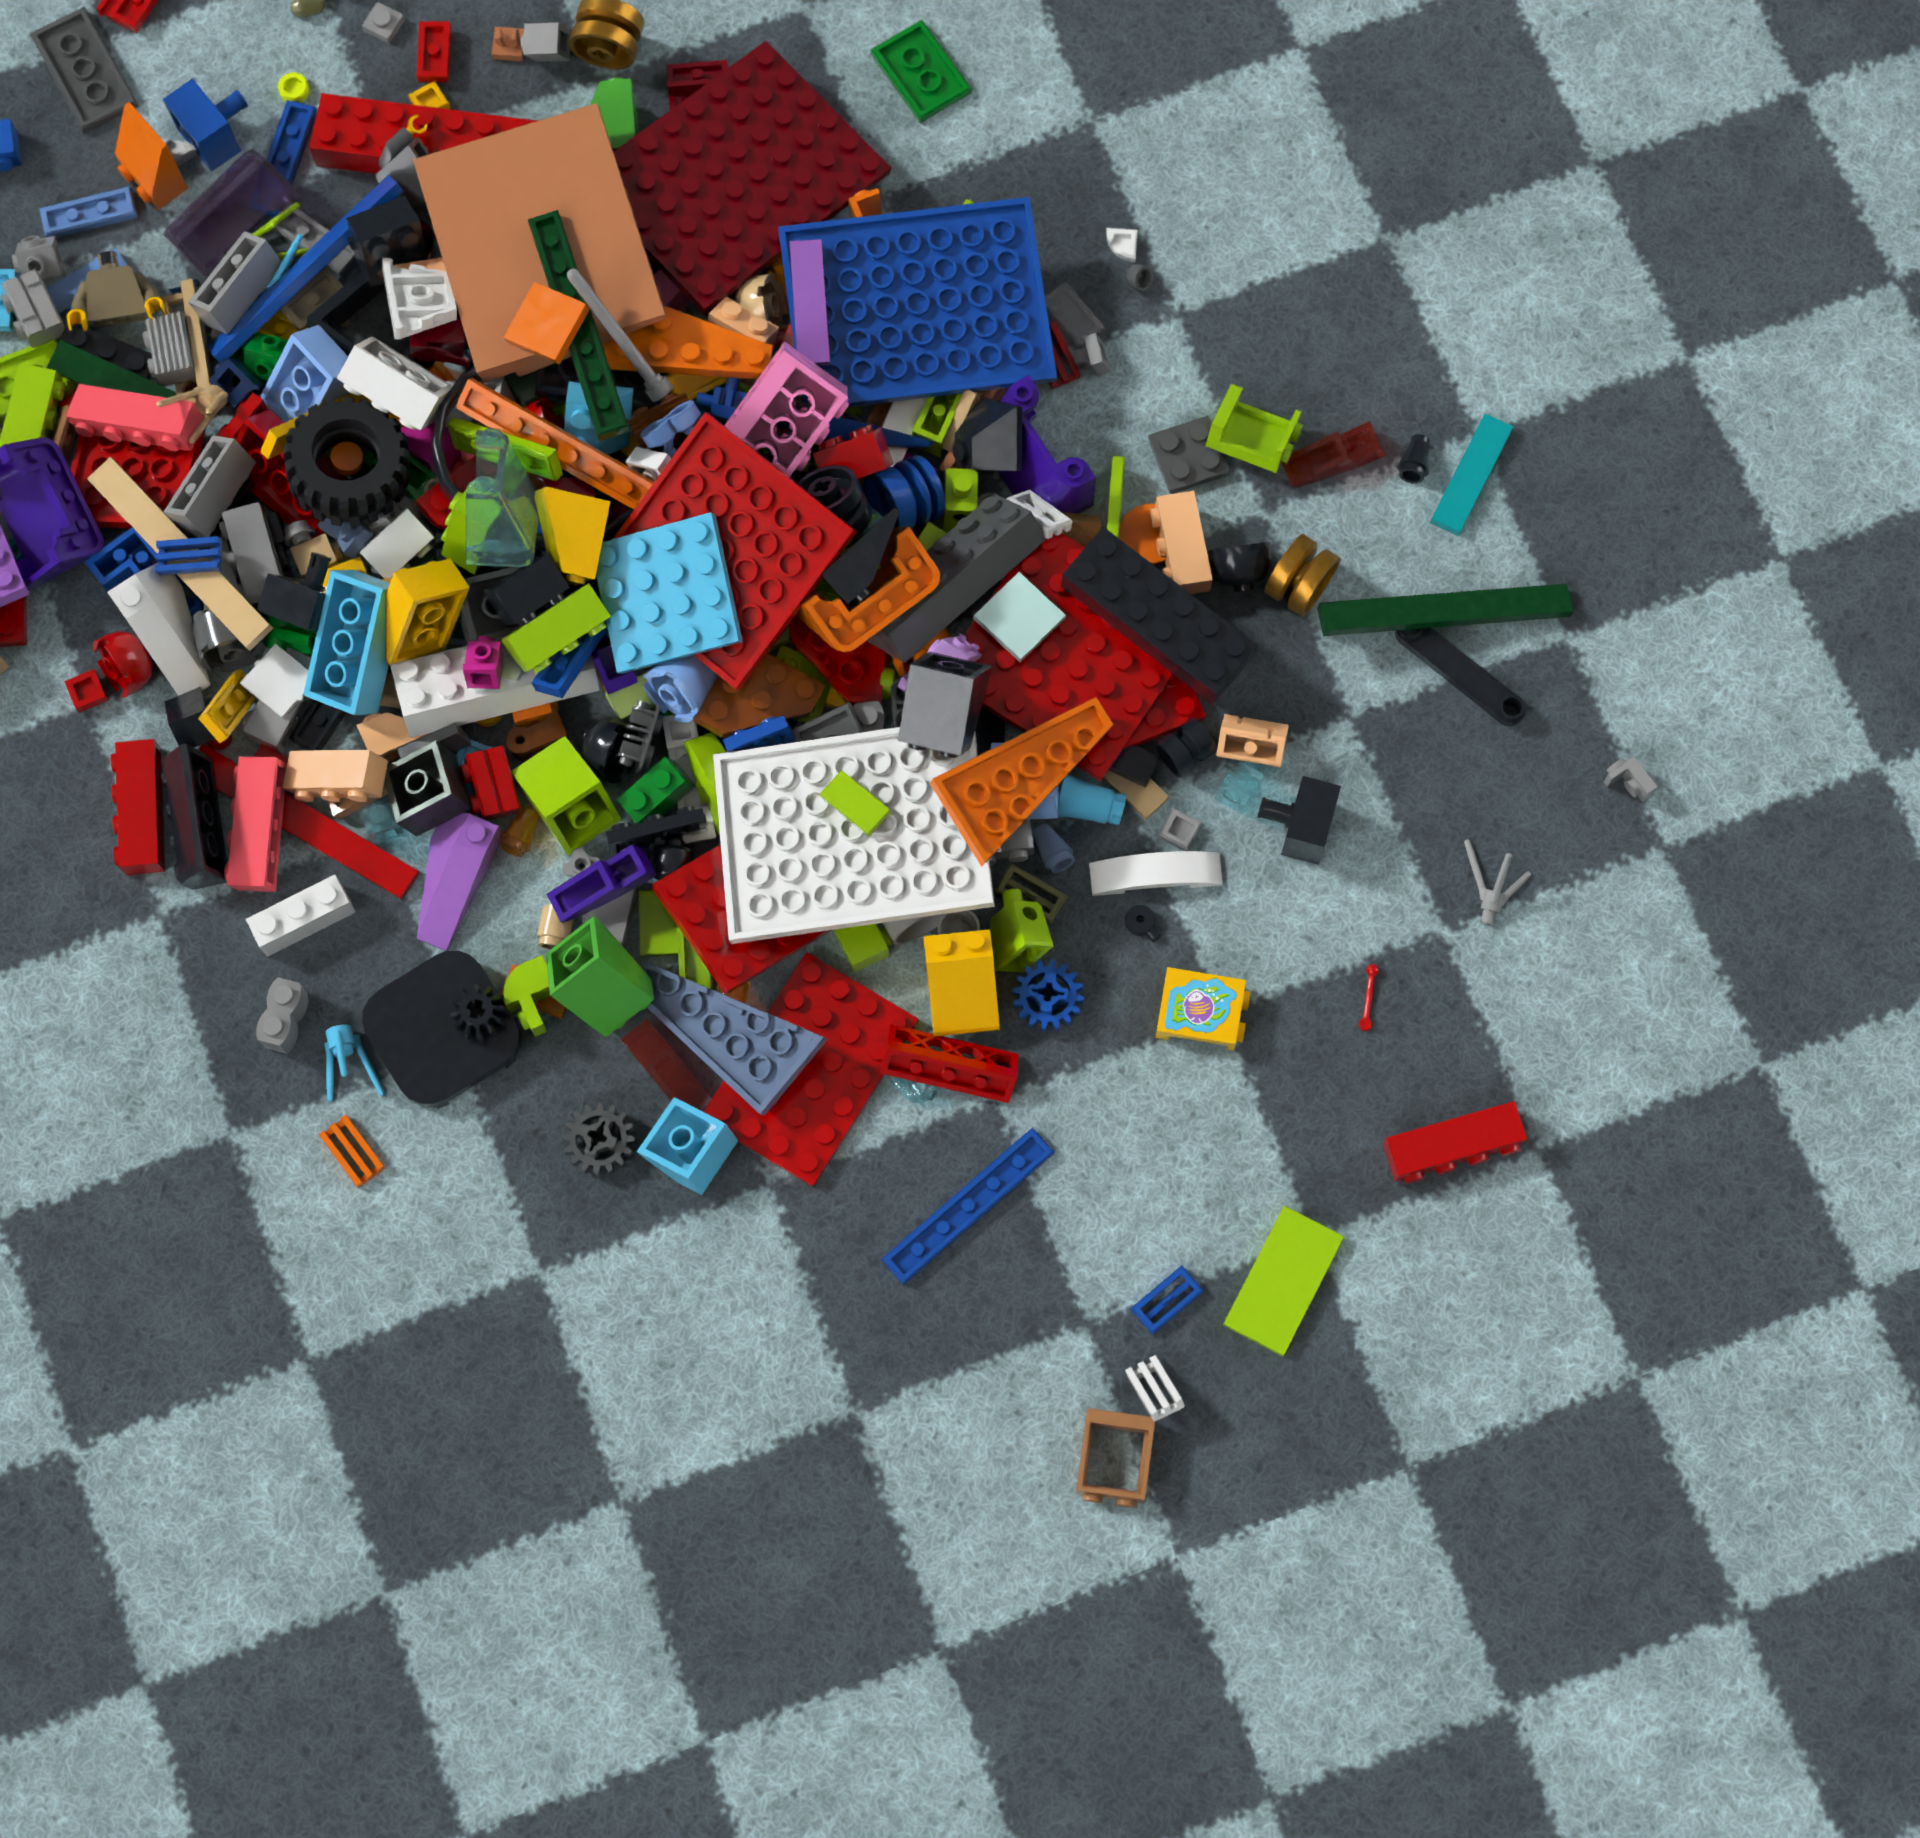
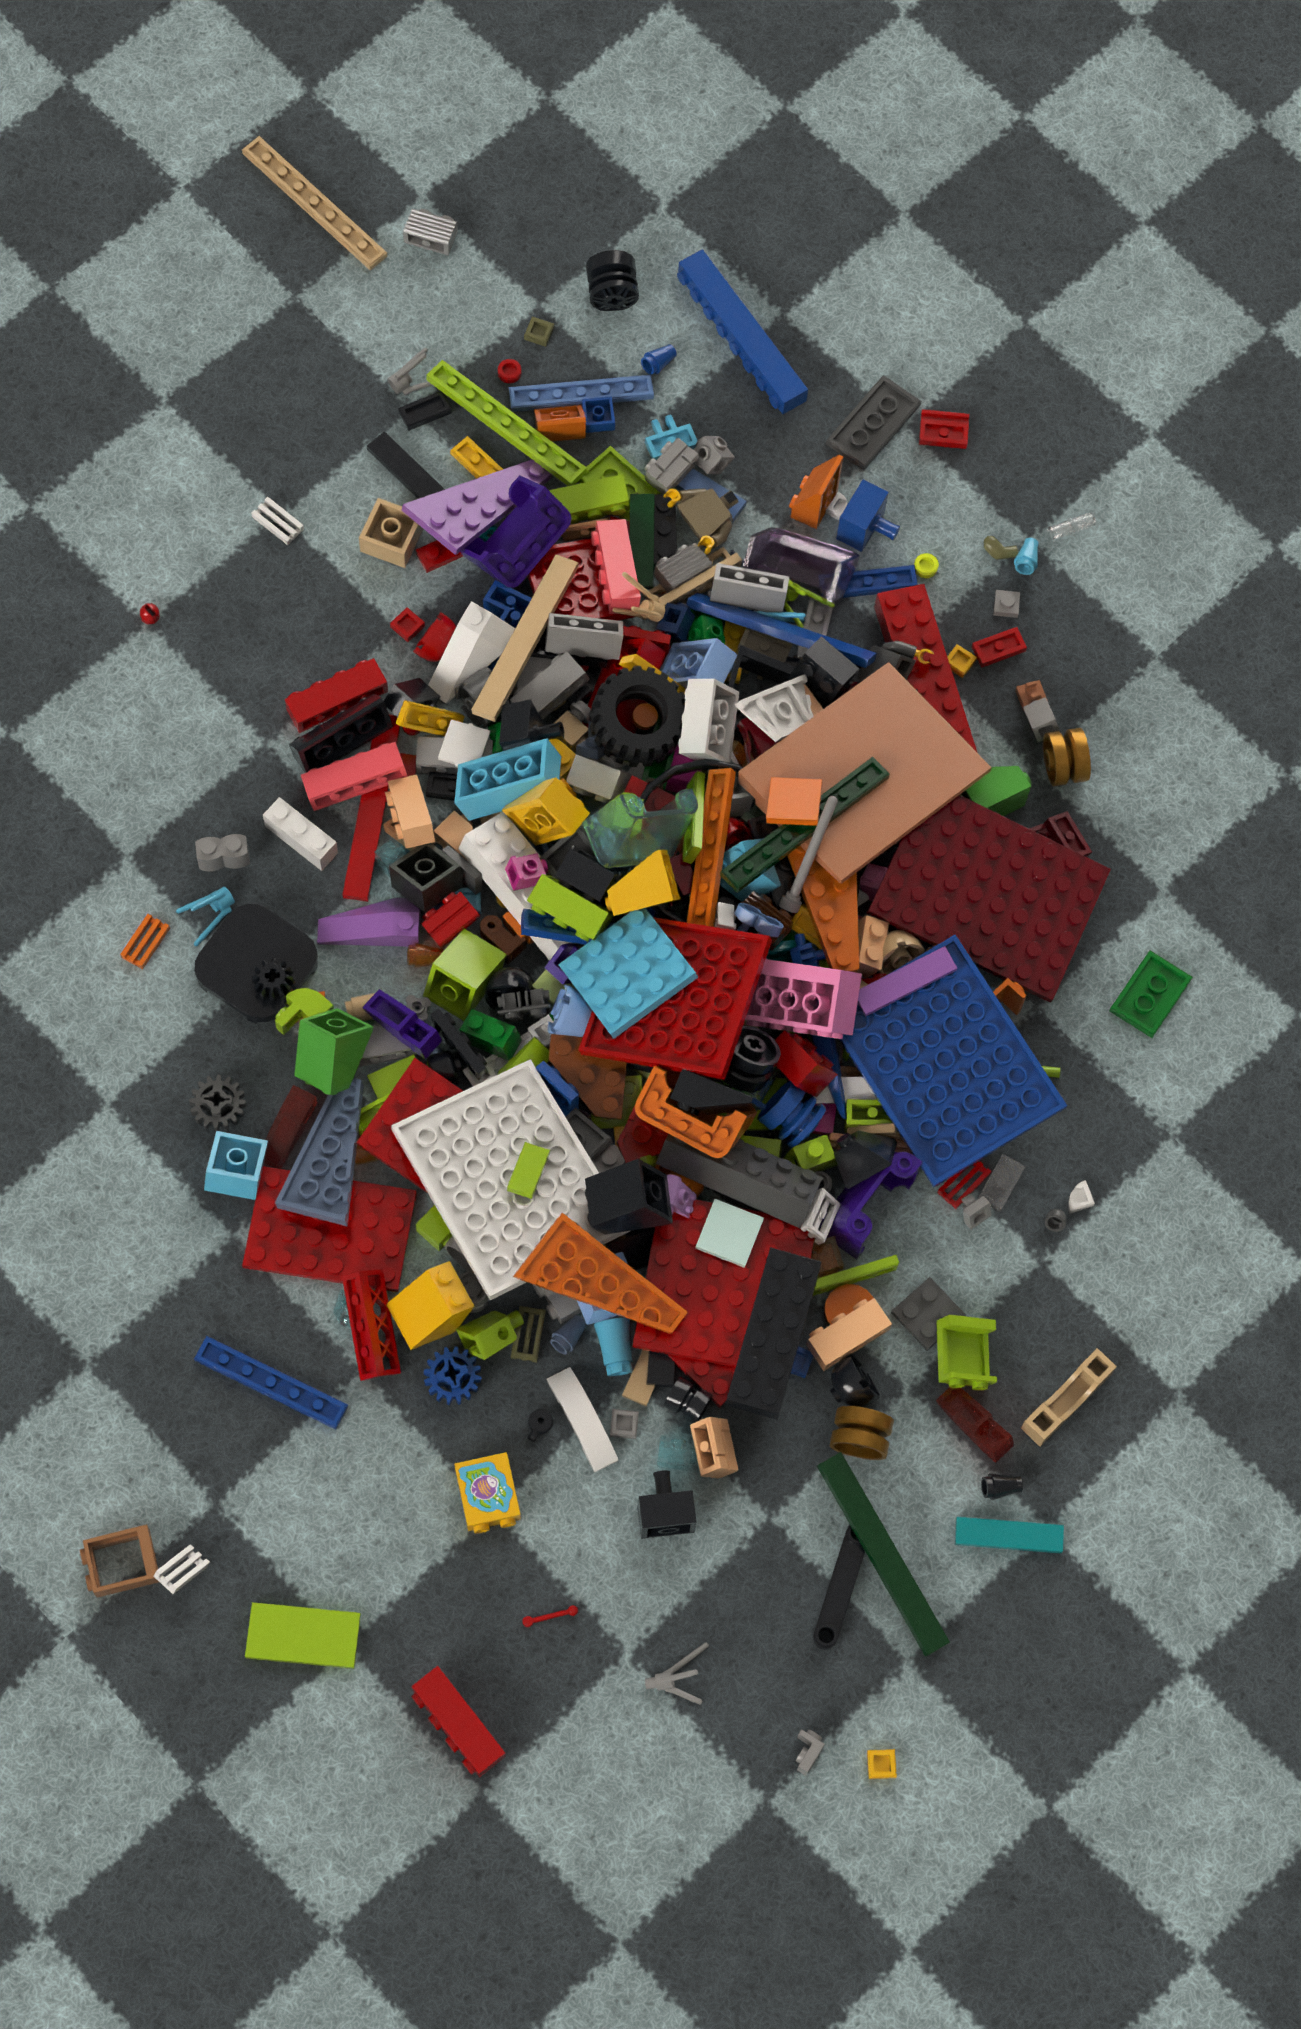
camera: 60 degrees right, 5 degrees down
medium blue tile [39,186,138,238] -> none
blue tile [155,536,222,575] -> none
blue tile [1130,1265,1204,1335] -> none
none -> yellow tile [867,1749,897,1779]
none -> tan arch [1021,1348,1117,1447]

